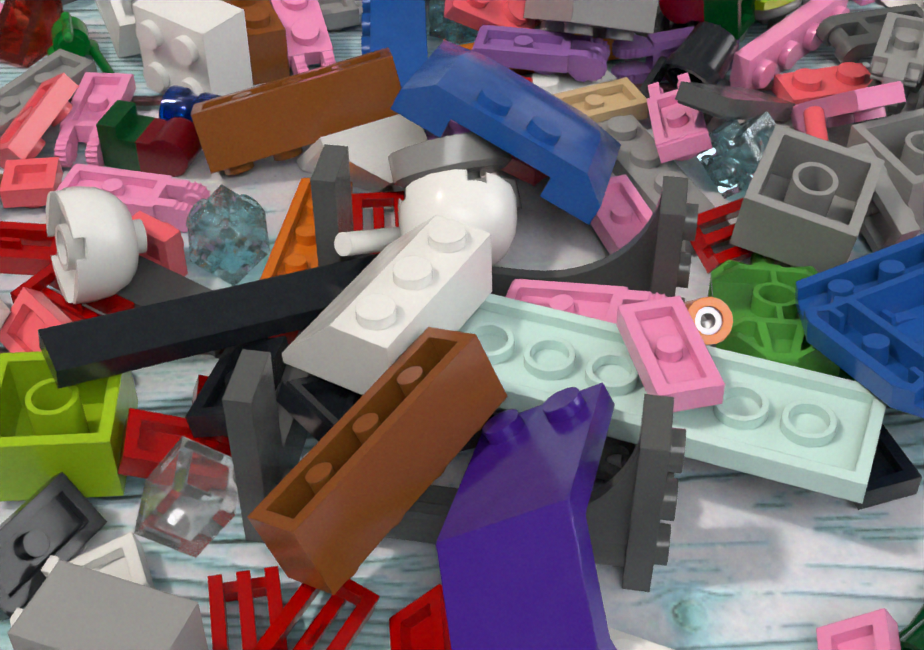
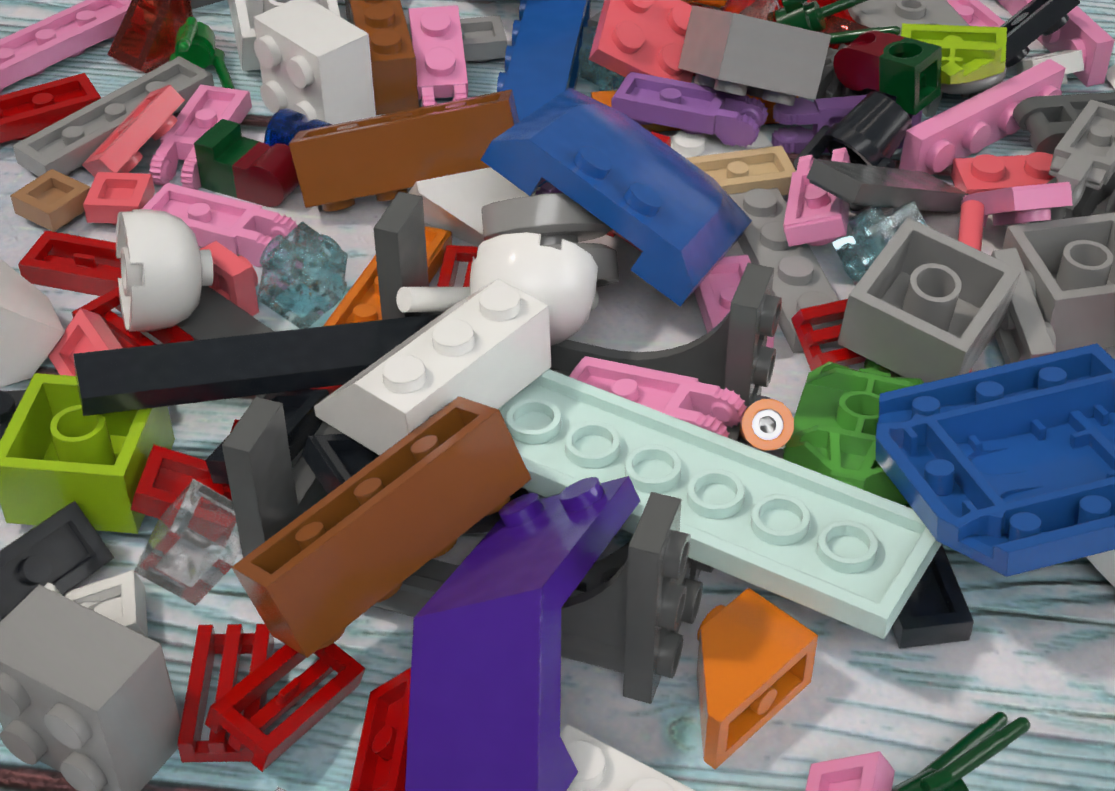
camera: 10 degrees right, 0 degrees up
bright pink plate [616,295,725,412] -> none
none -> orange slope [696,587,818,769]

